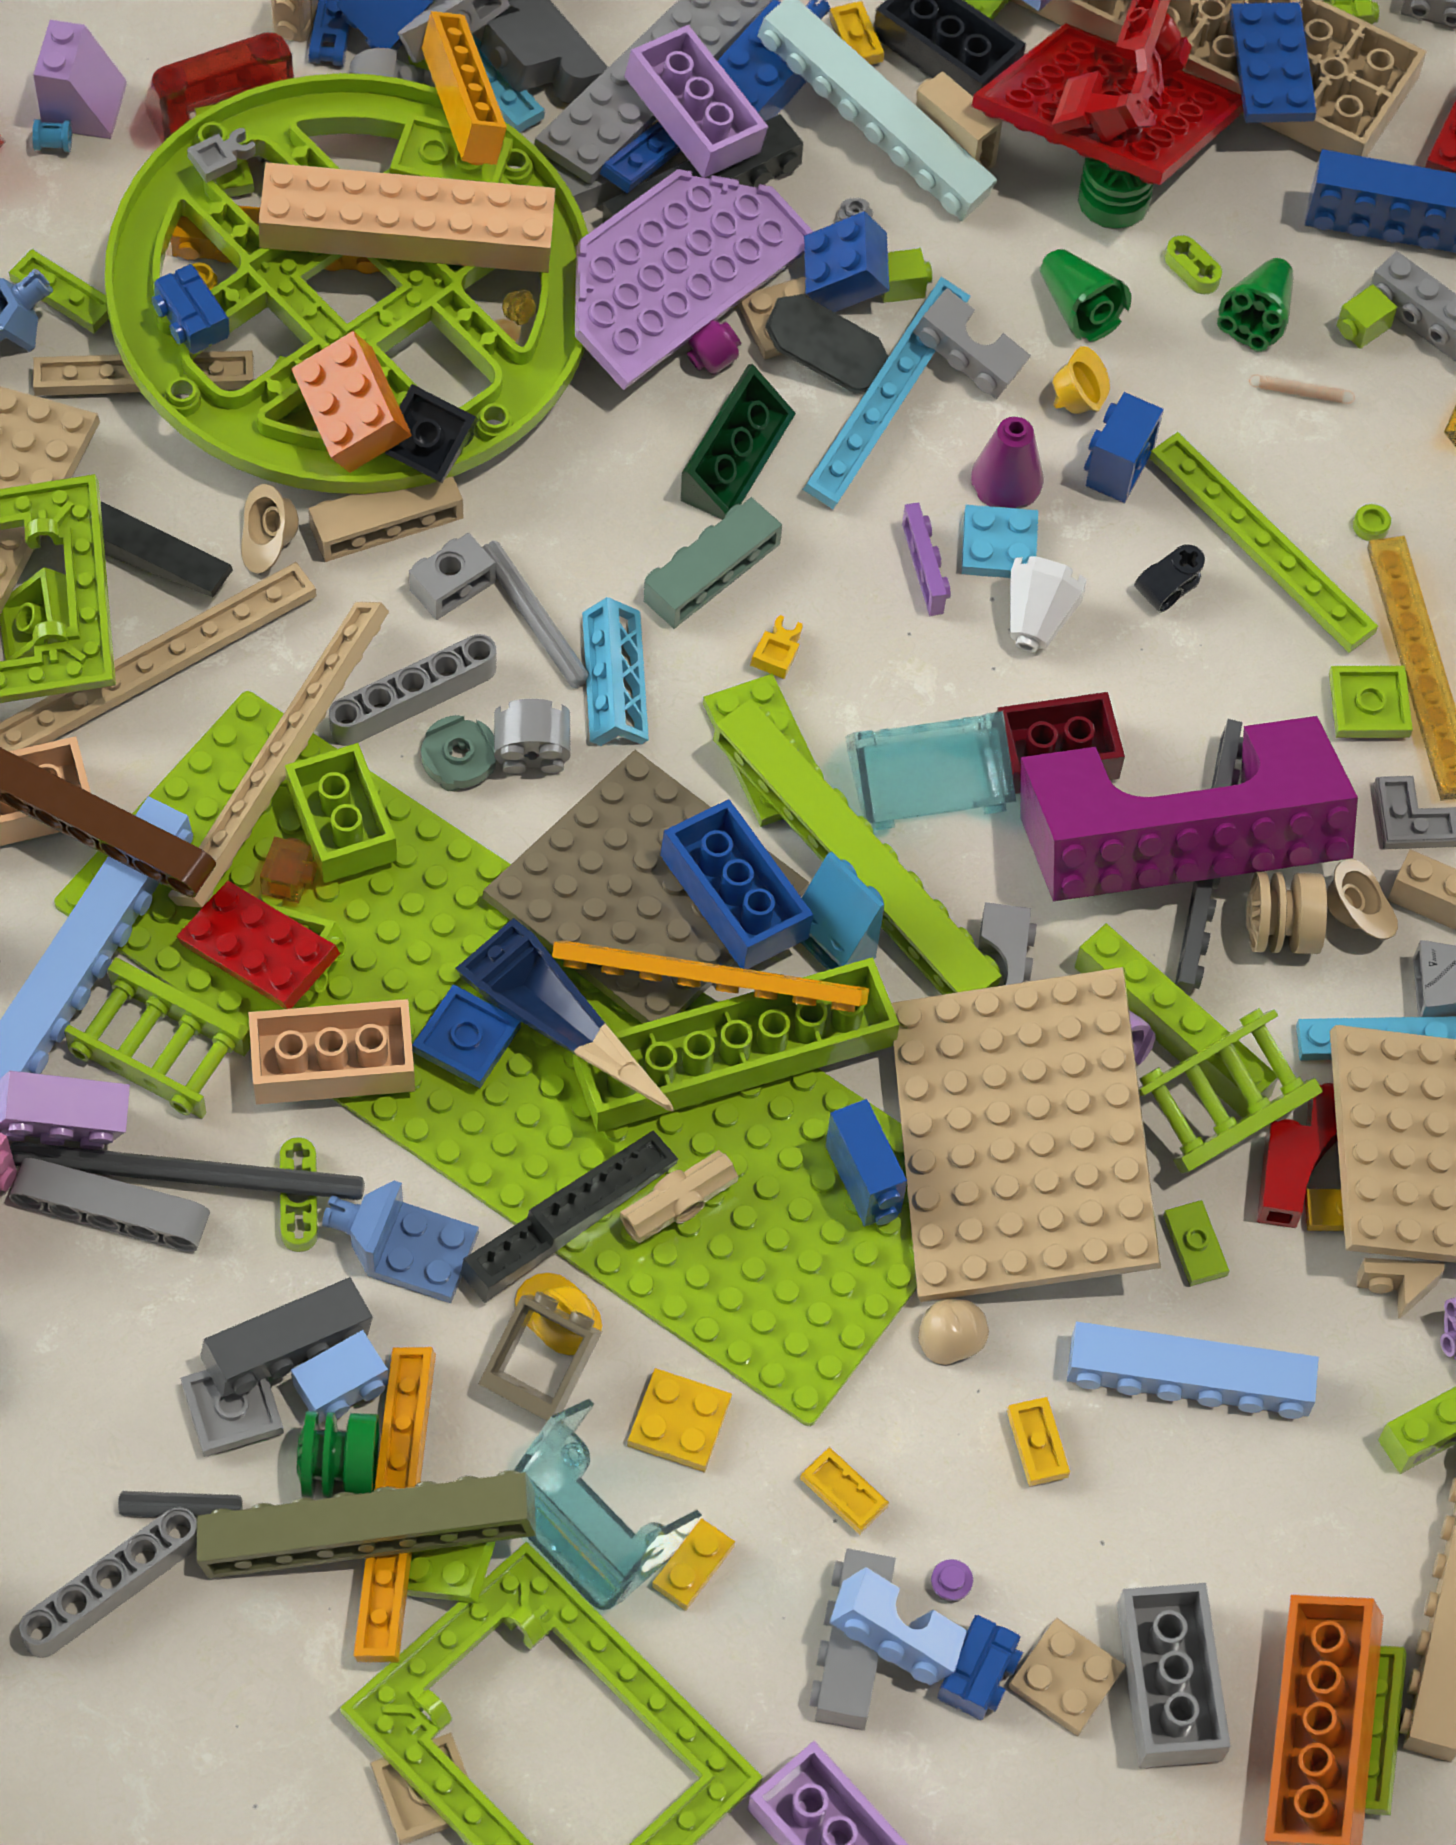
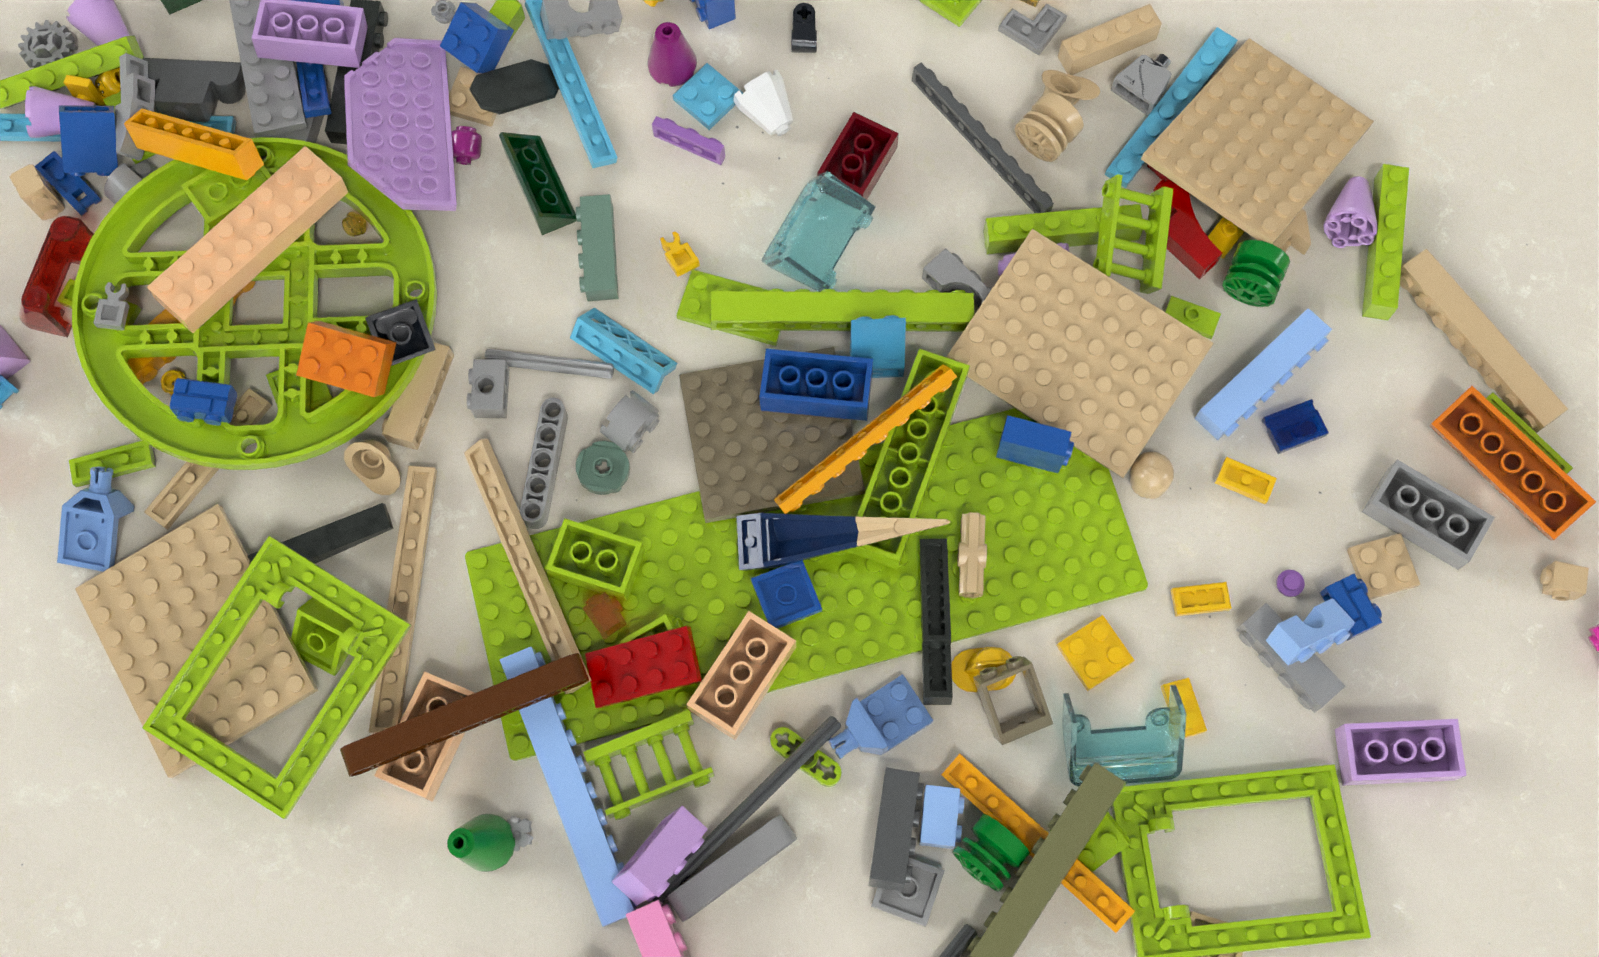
camera: 45 degrees left, 10 degrees up
magenta arch [1020,716,1358,902] -> none
none -> green wheel [1222,240,1291,307]
none -> clear blue plate [1261,399,1329,454]

